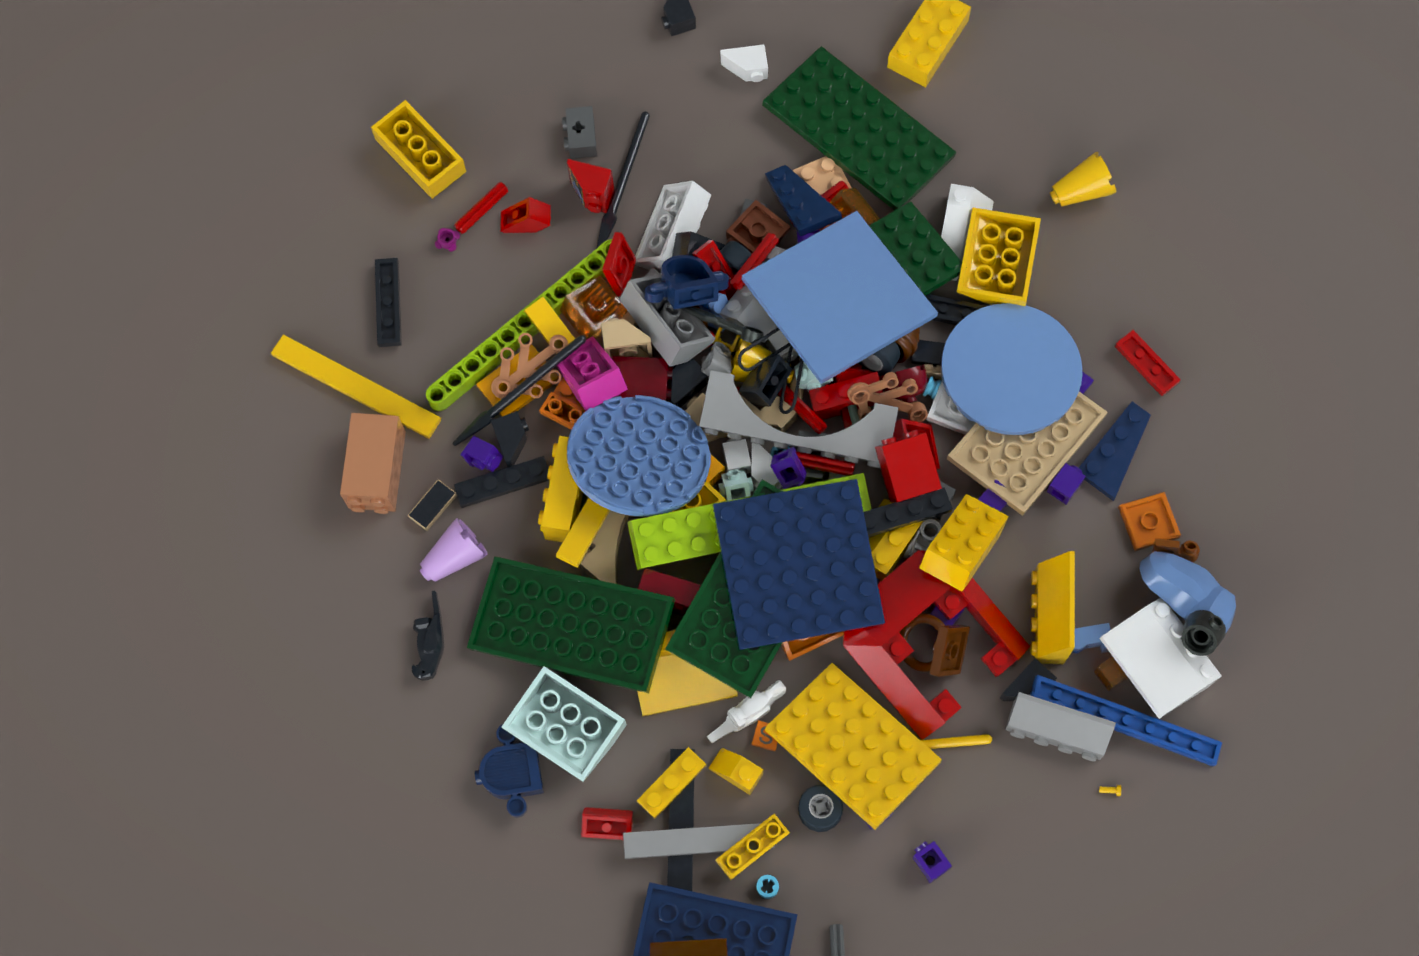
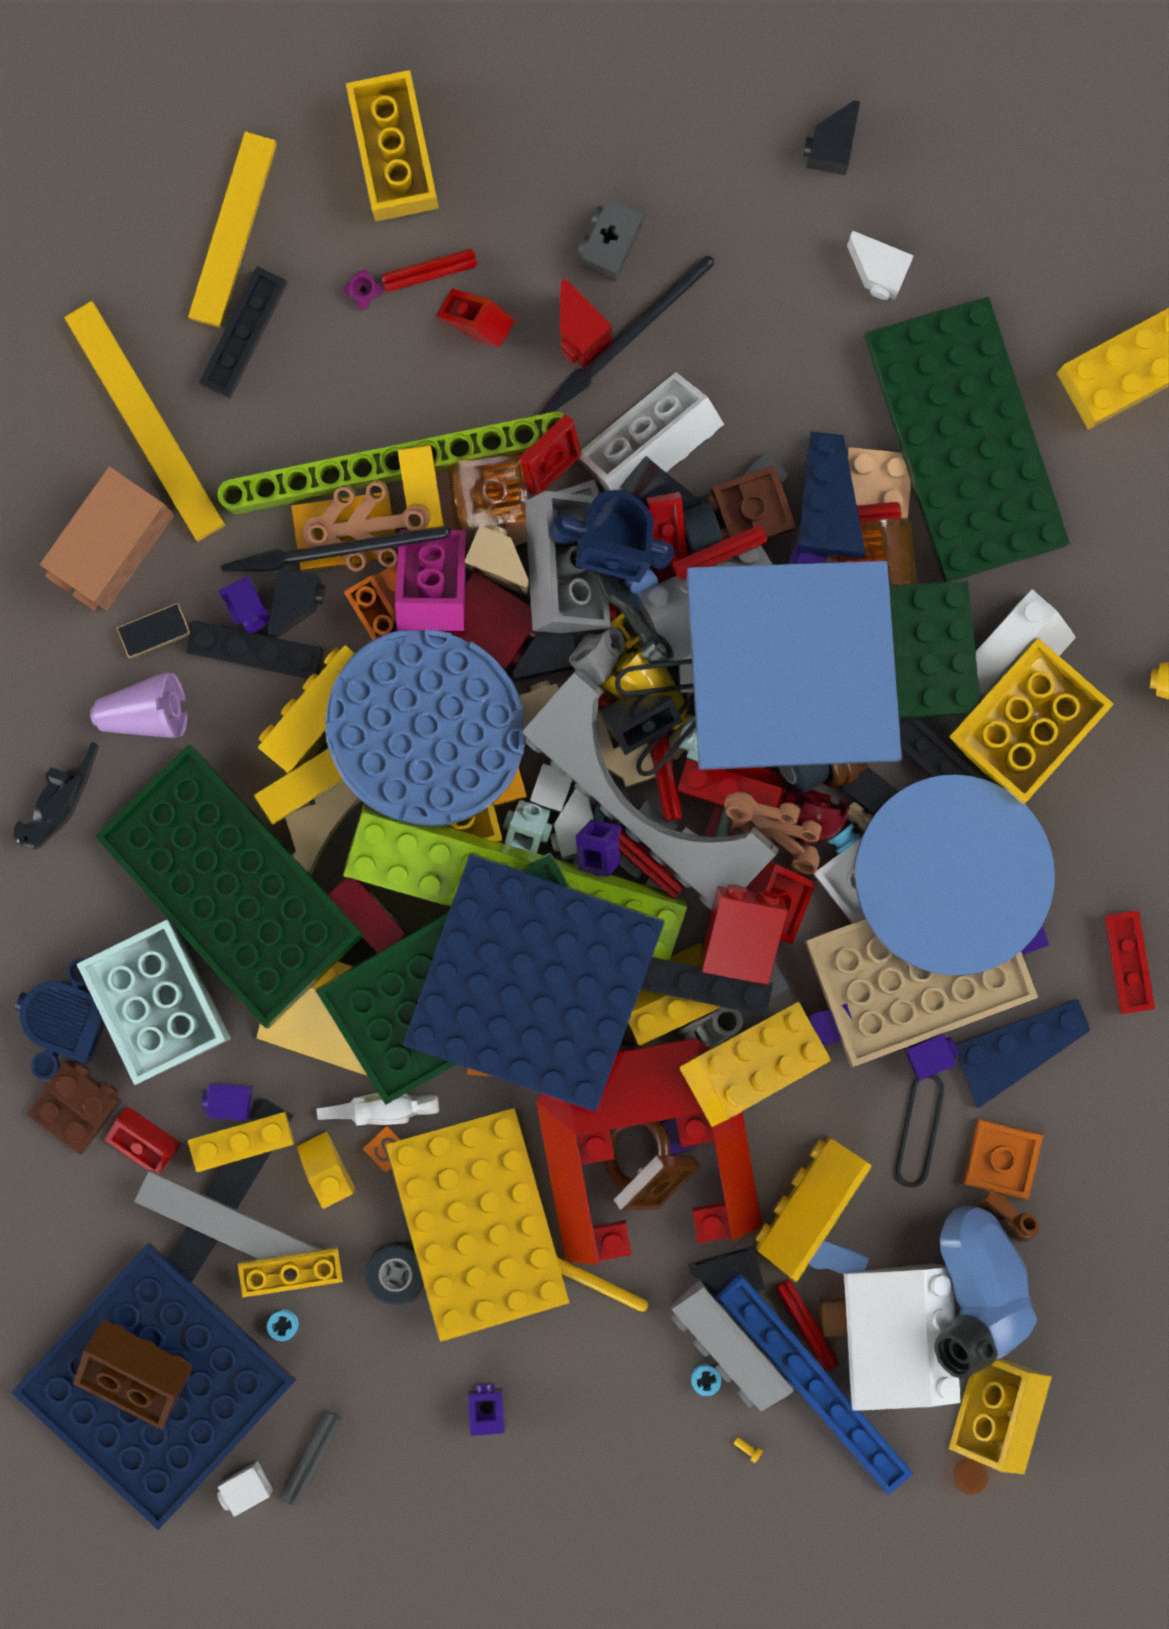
camera: 30 degrees right, 15 degrees up
none -> copper plate [27,1060,123,1155]
none -> yellow tile [188,131,277,328]
none -> dark purple brick [202,1082,253,1120]
none -> medium azure bush [691,1363,721,1396]
none -> red axle [775,1279,838,1372]
none -> black piece [896,1074,944,1187]
none -> yellow slope [948,1359,1052,1474]
none -> clear orange tile [953,1458,988,1495]

